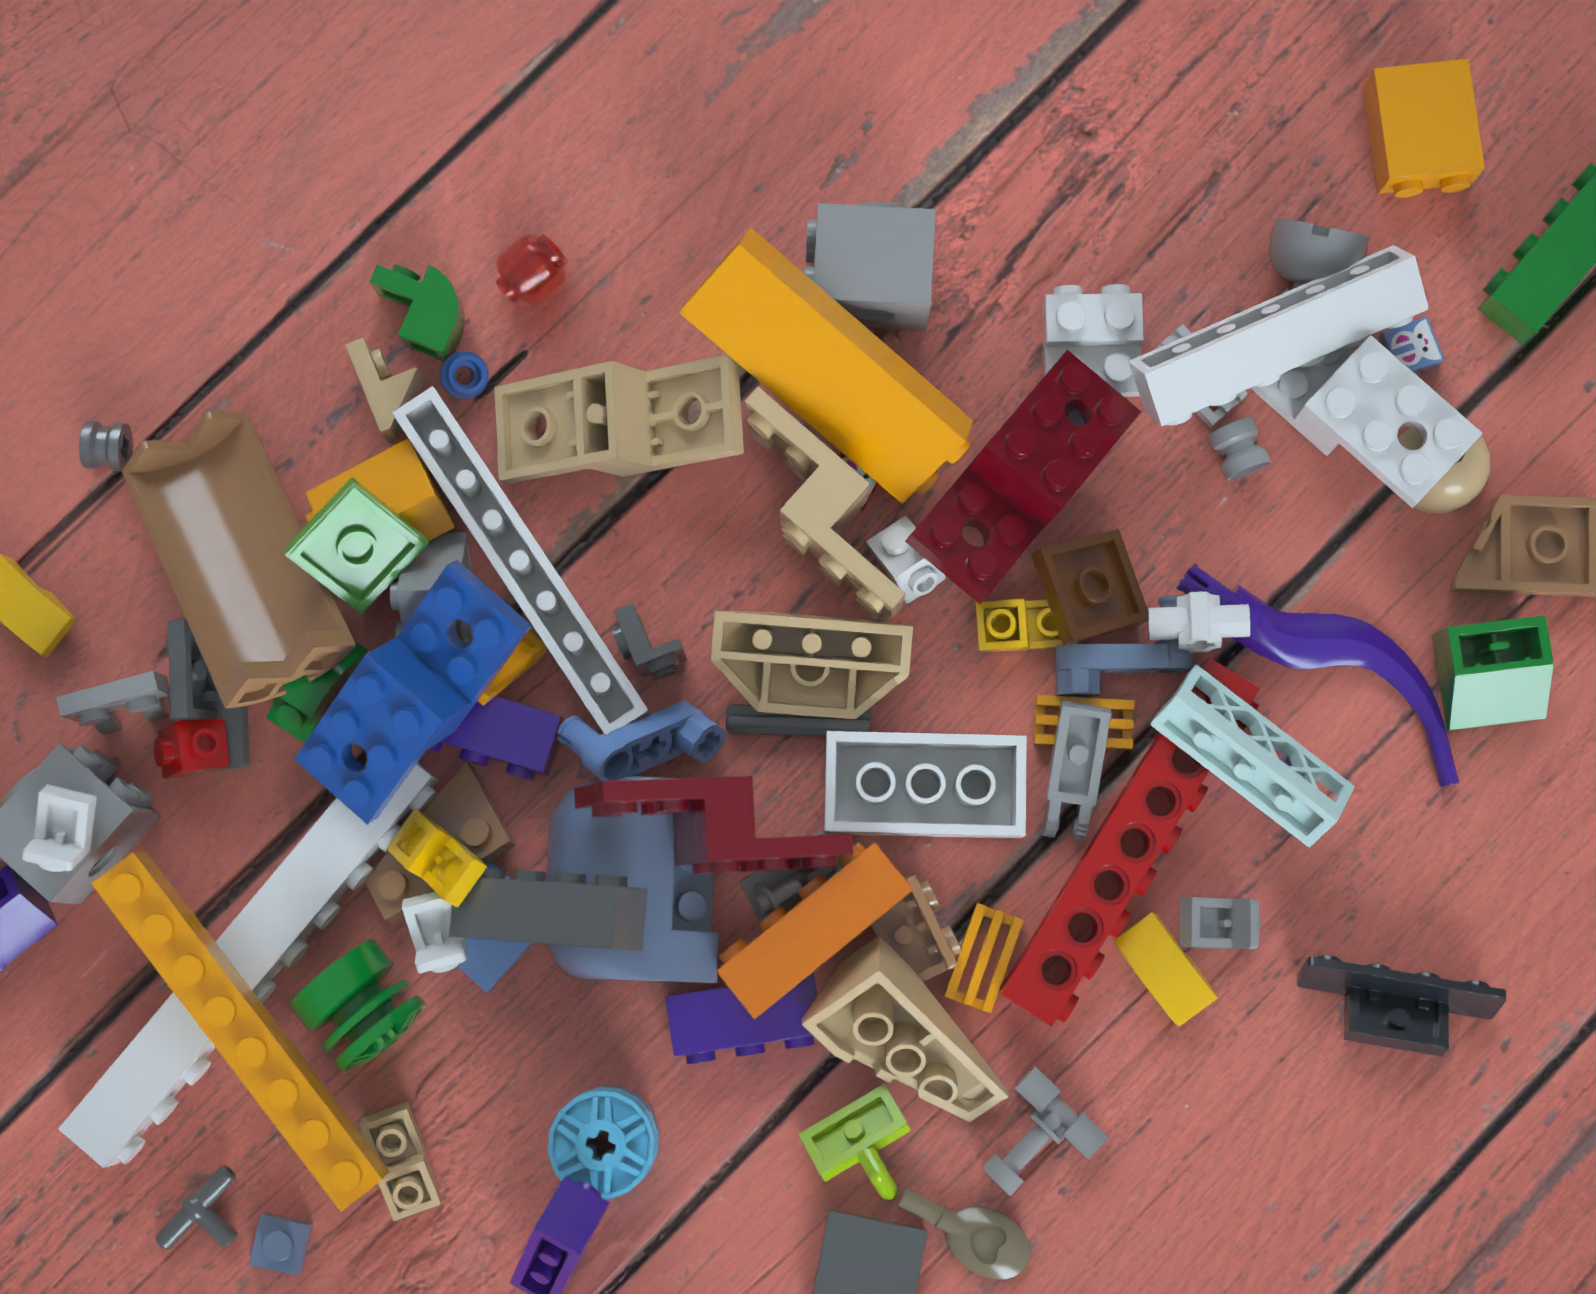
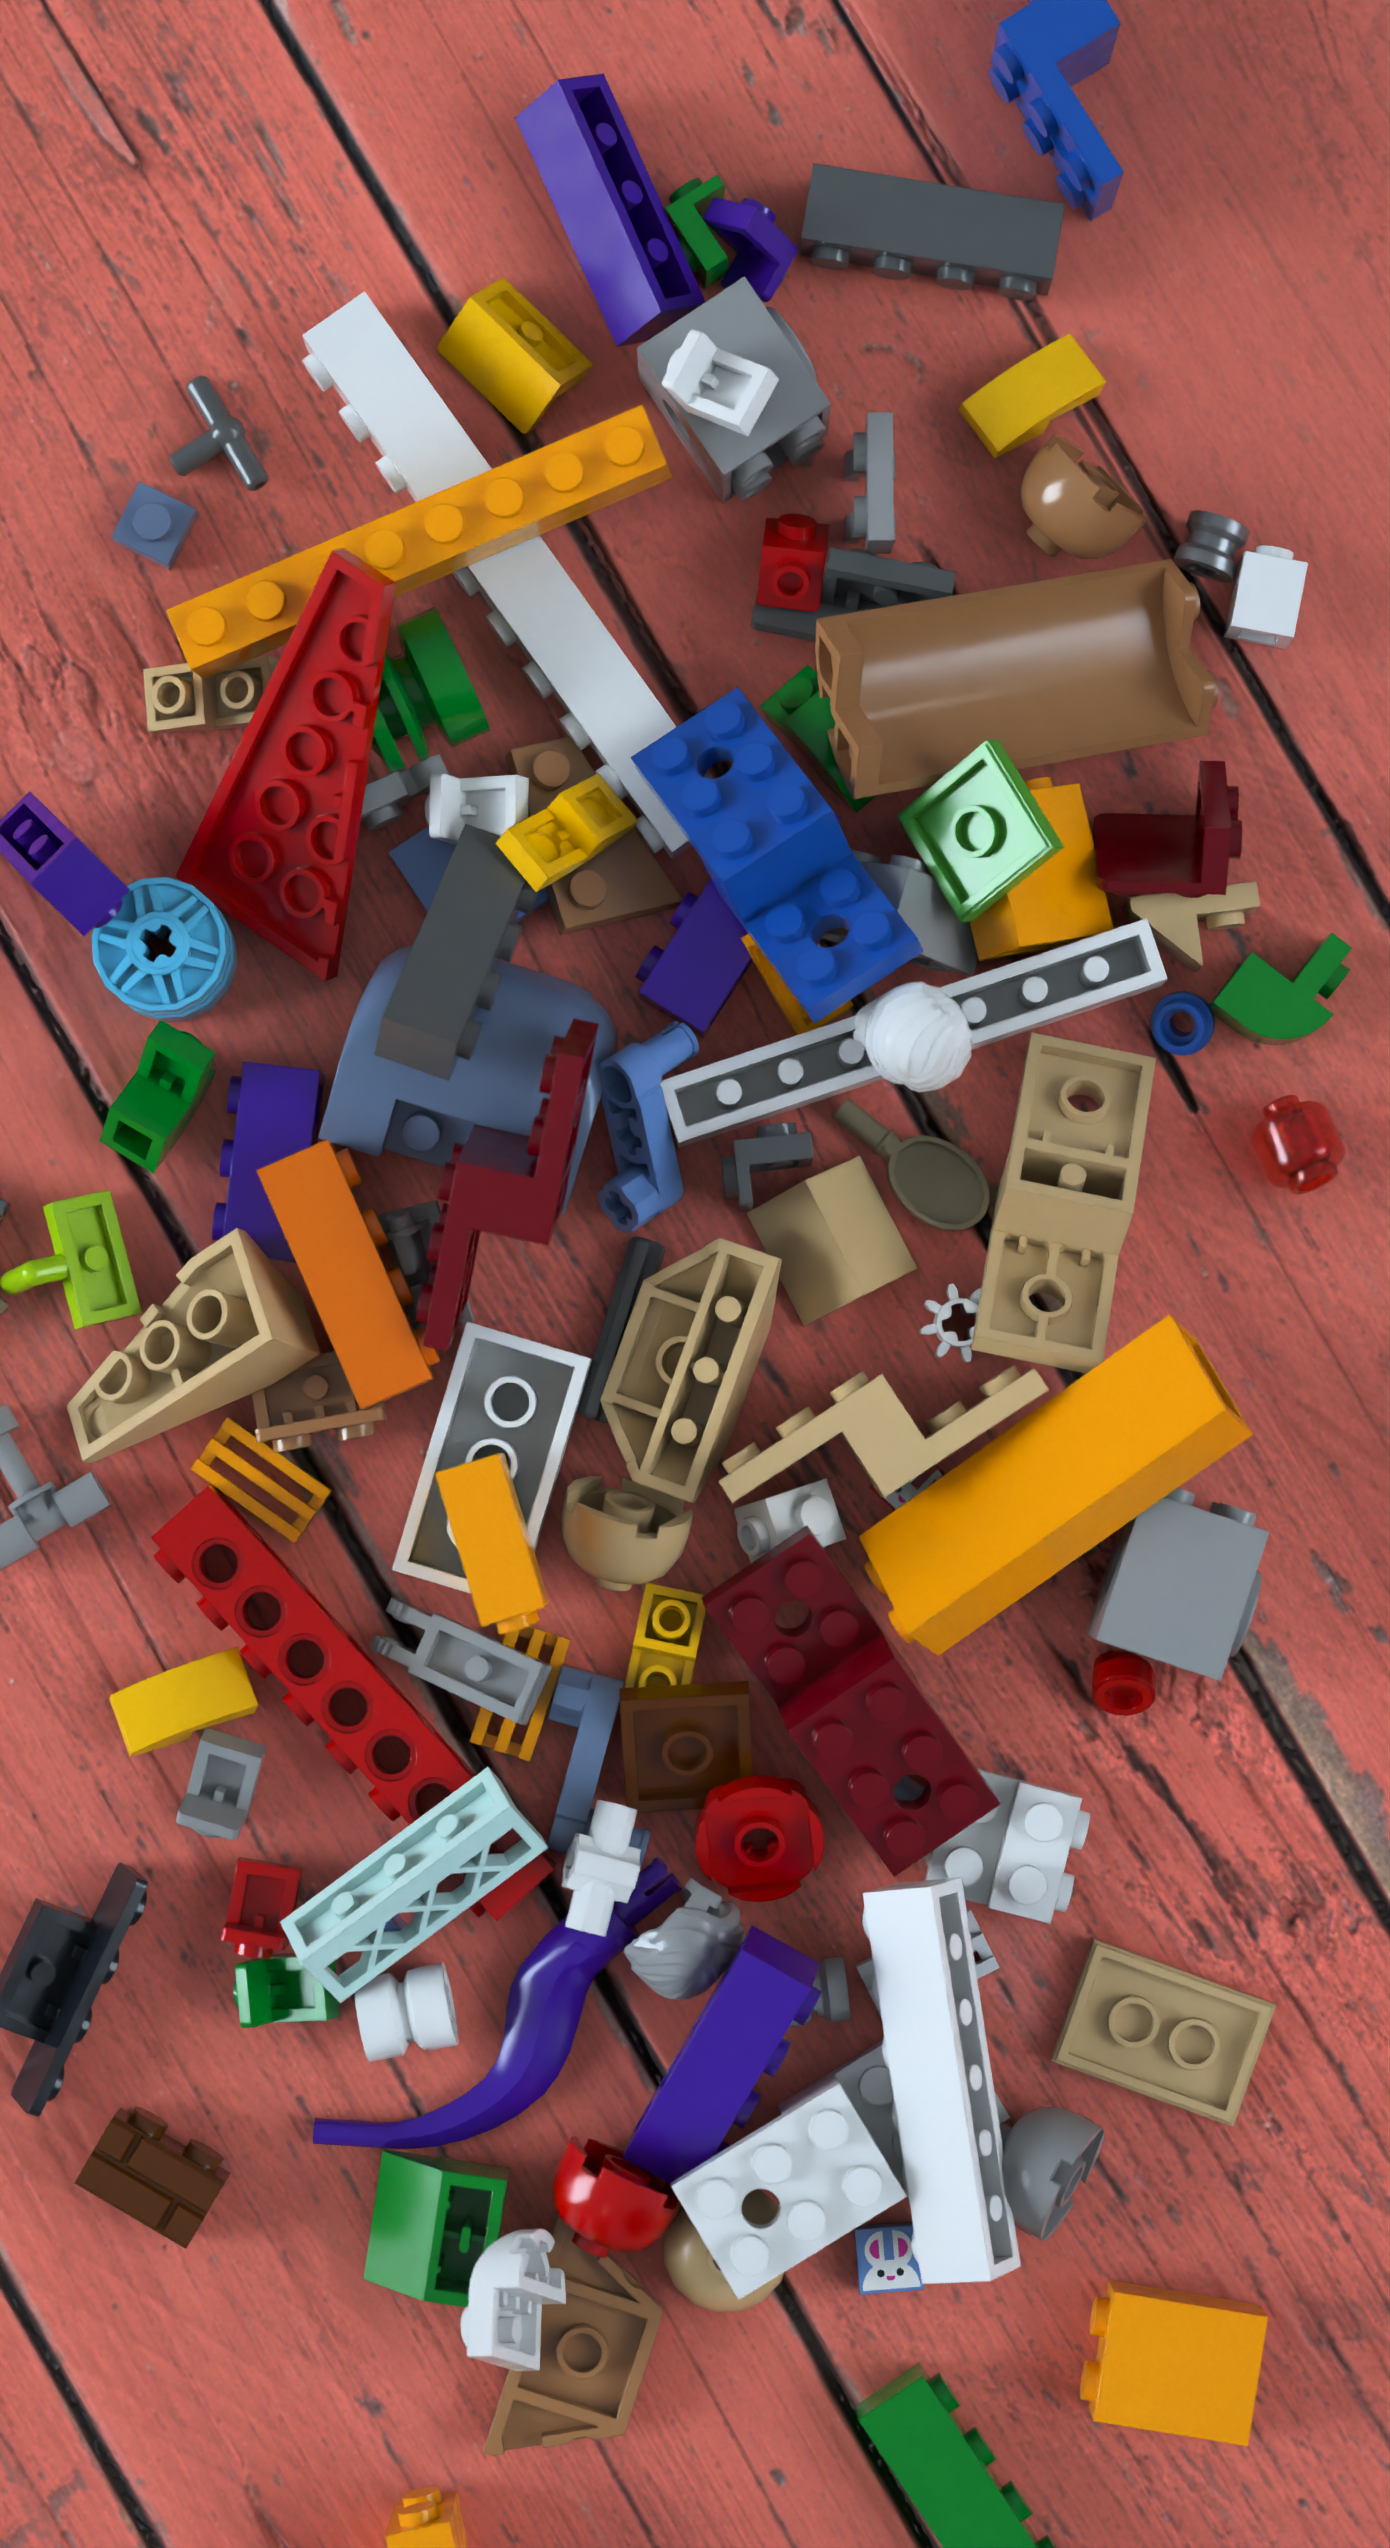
camera: 105 degrees right, 5 degrees up
none -> reddish brown brick [75,2107,231,2249]
none -> green brick [99,1020,216,1173]
none -> red wing [175,548,396,981]
none -> red bracket [220,1857,303,1959]
none -> green bracket [233,1954,340,2028]
none -> white wheel [354,1962,459,2062]
none -> light grey plate [360,754,449,831]
none -> light orange brick [435,1453,550,1634]
none -> yellow panel [437,277,593,434]
none -> white slope [461,2229,566,2371]
none -> red cylinder [553,2136,682,2258]
none -> tan cylinder [561,1476,693,1591]
none -> dark purple brick [623,1925,822,2184]
none -> light grey hair [624,1878,745,2001]
none -> red plate [695,1775,824,1902]
none -> tan slope [746,1156,918,1326]
none -> dark tan piece [832,1098,990,1232]
none -> white hair [853,982,972,1092]
none -> white gear [919,1284,981,1363]
none -> medium nougat cylinder [1021,434,1147,559]
none -> tan tile [1050,1938,1276,2127]
none -> red tile [1092,1650,1156,1716]
none -> dark red bracket [1093,760,1242,898]
none -> white brick [1224,545,1308,649]

